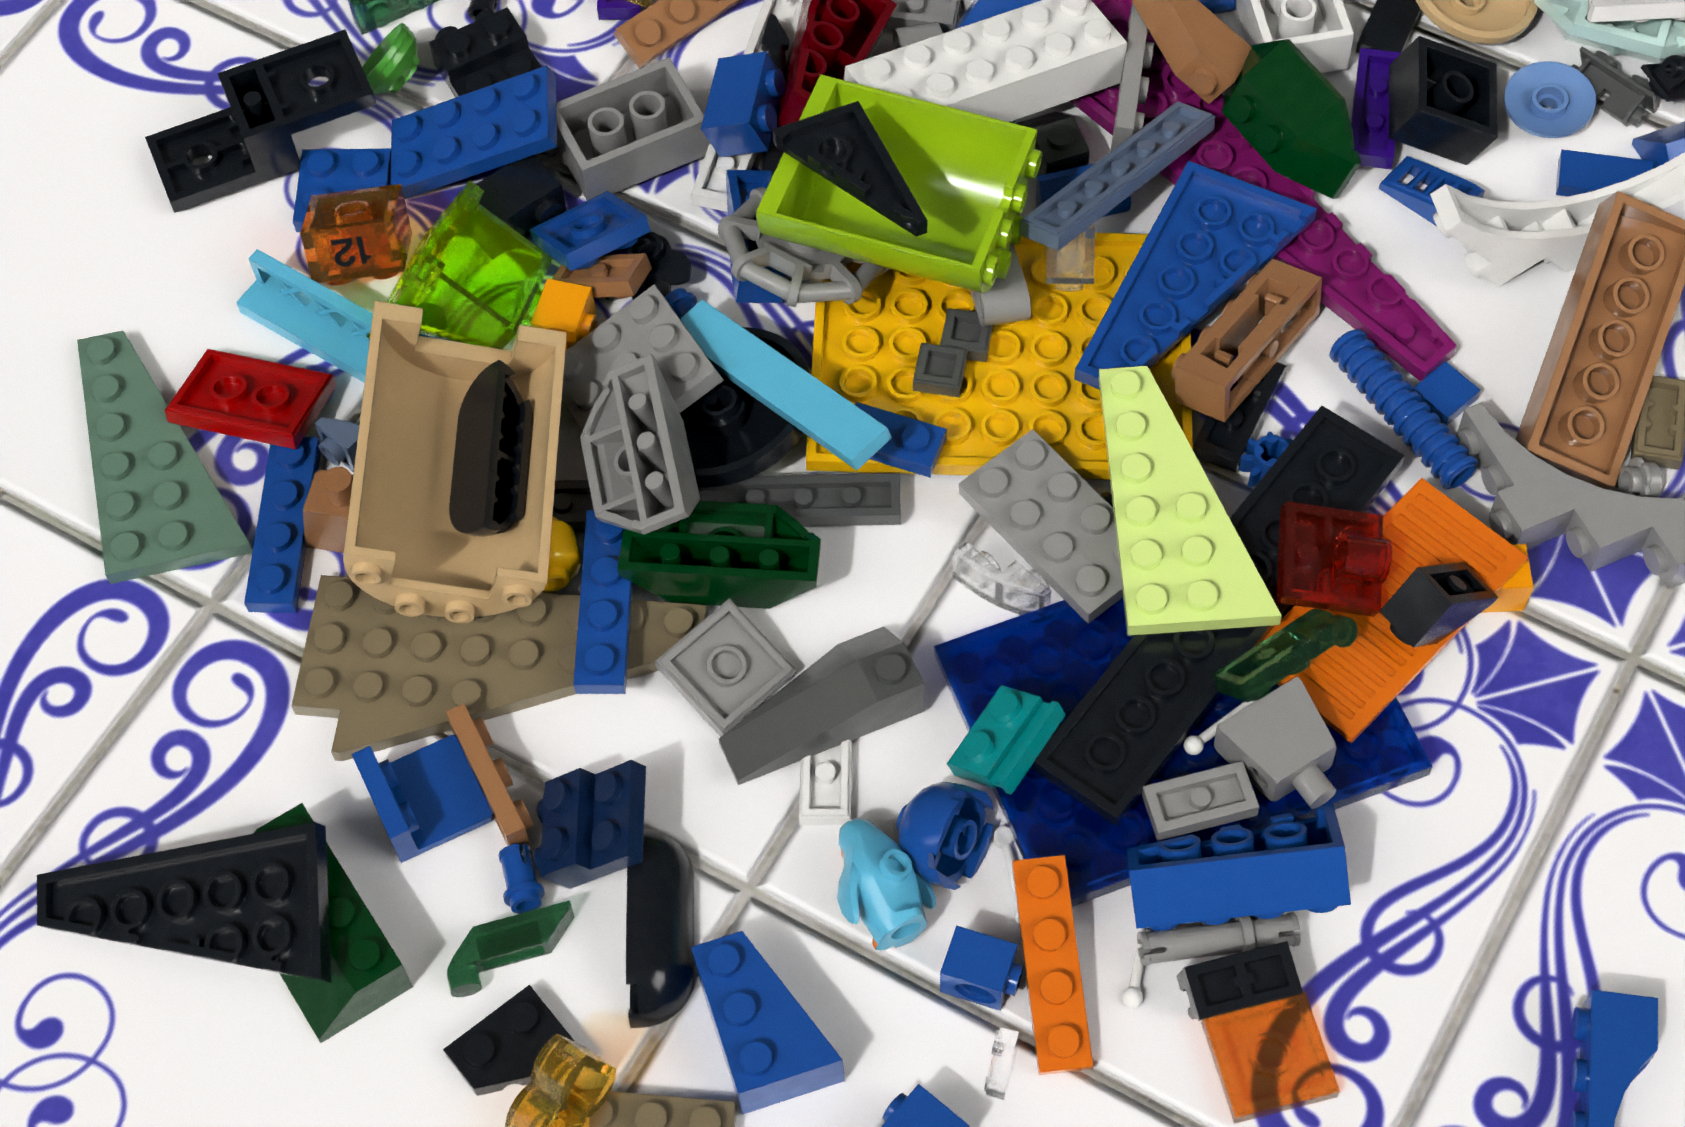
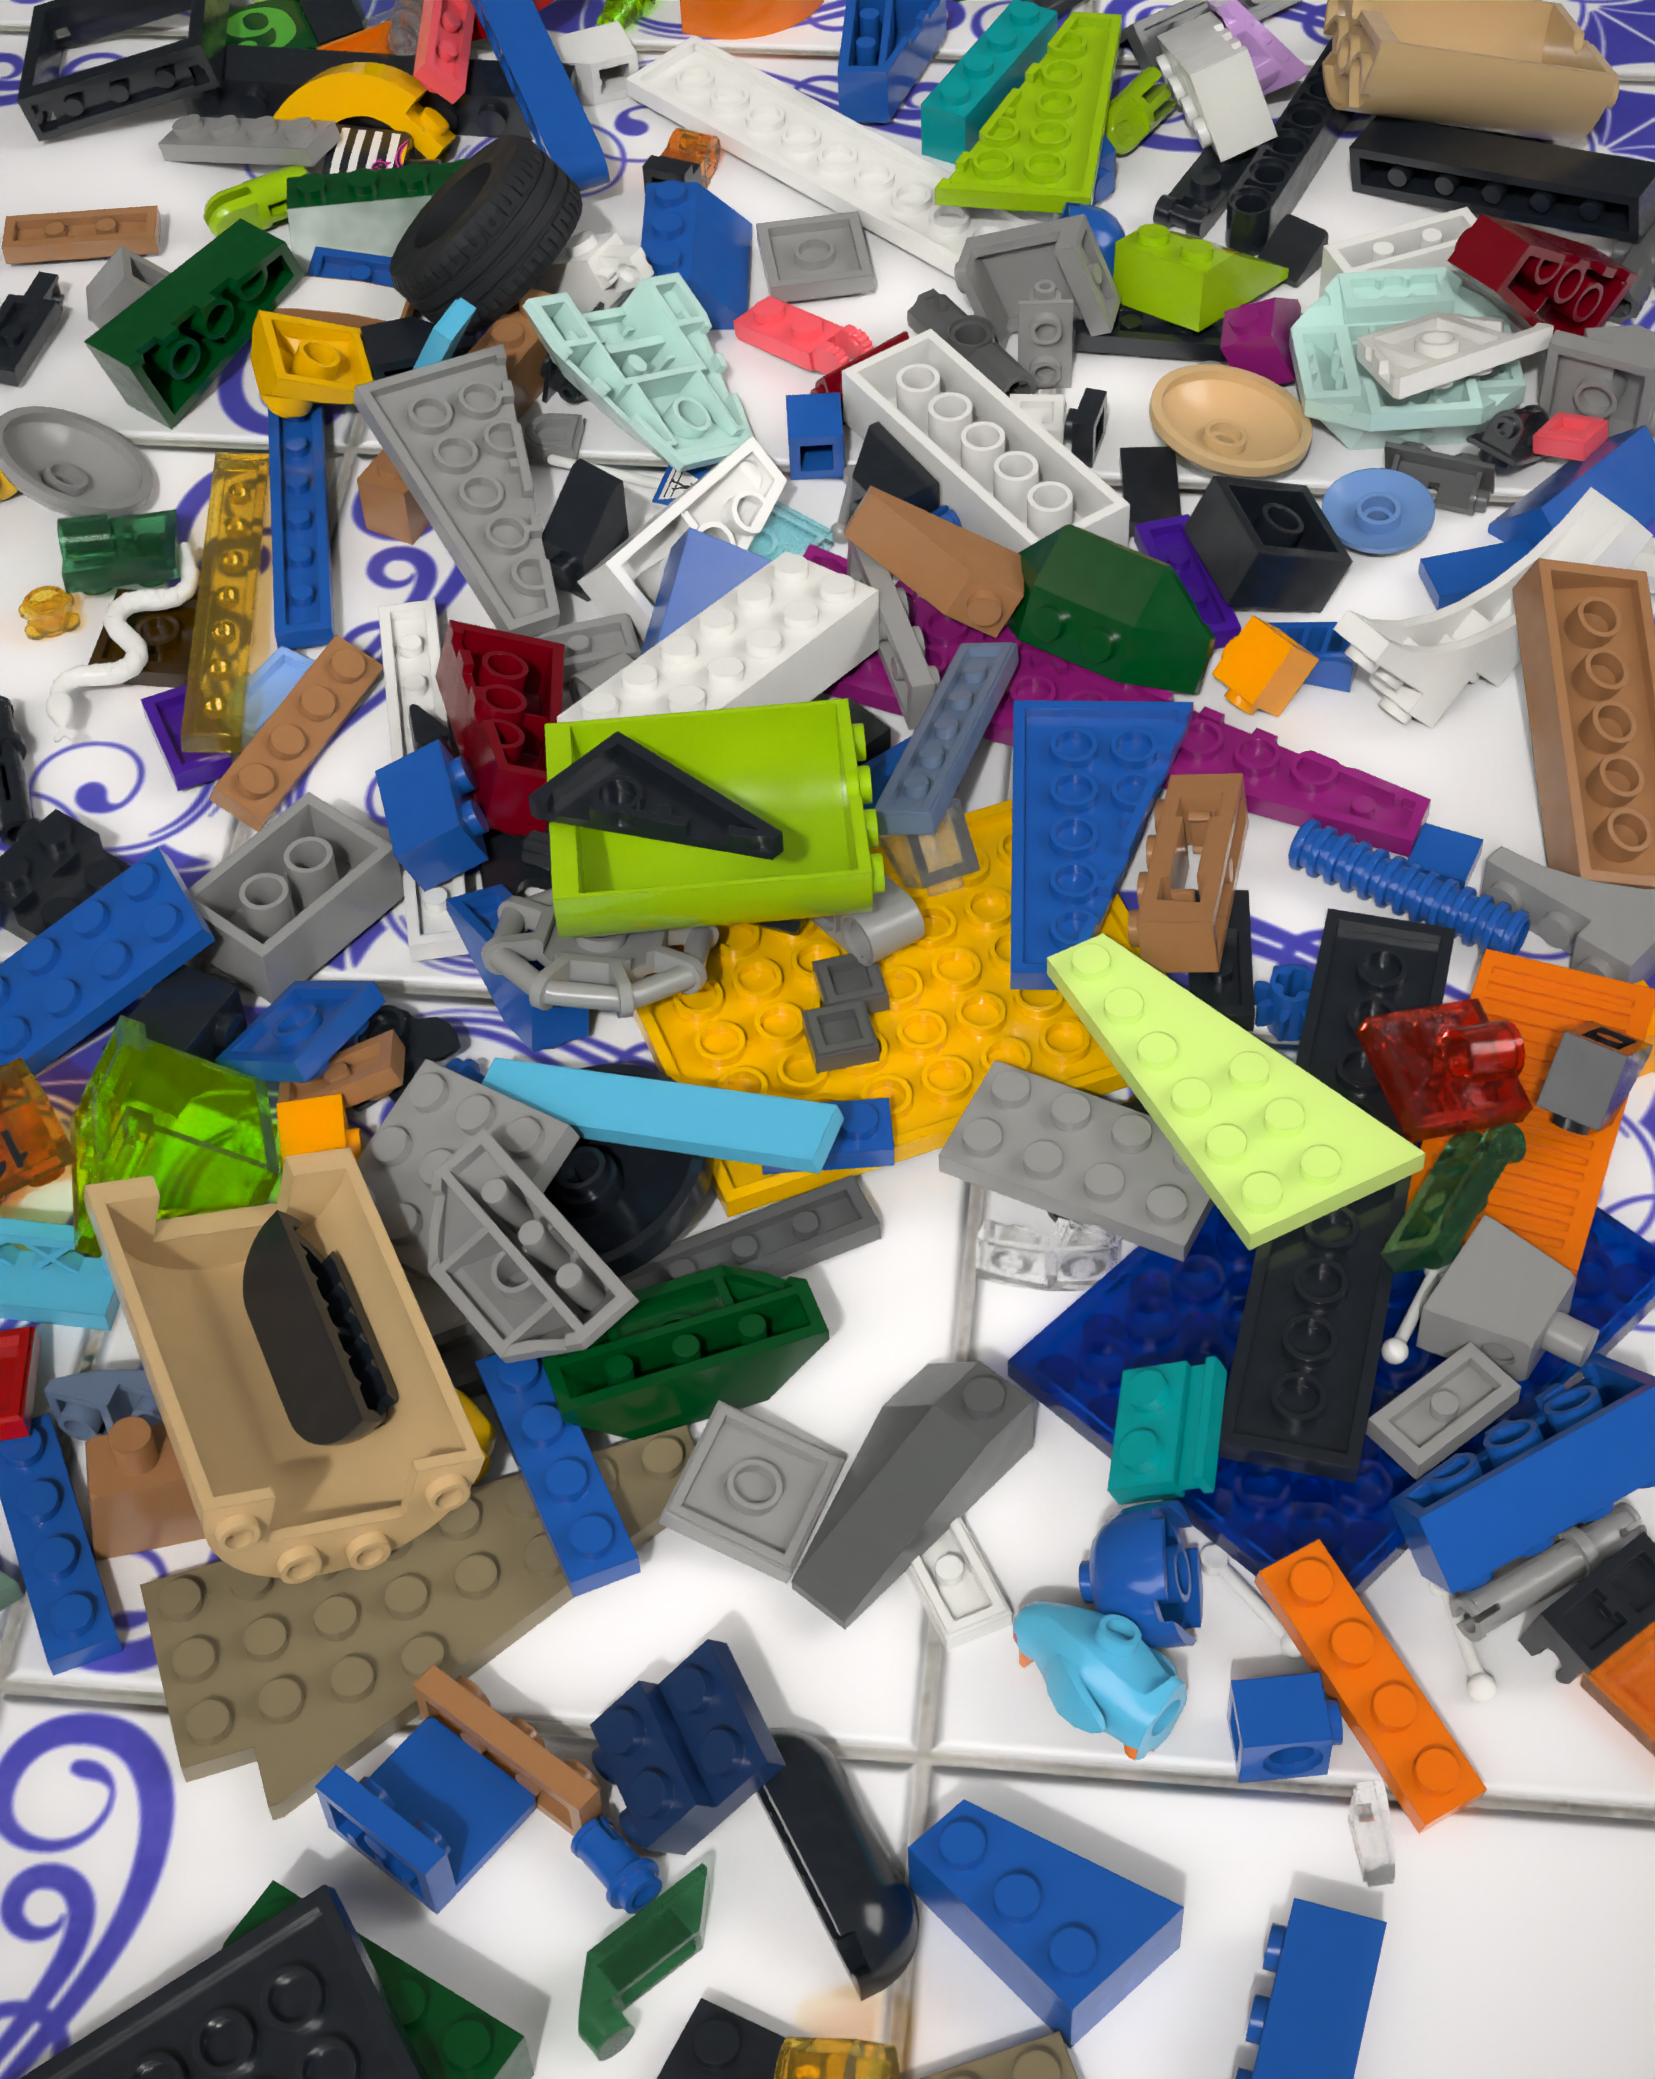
camera: 25 degrees left, 10 degrees down
none -> light orange brick [1212,615,1320,717]

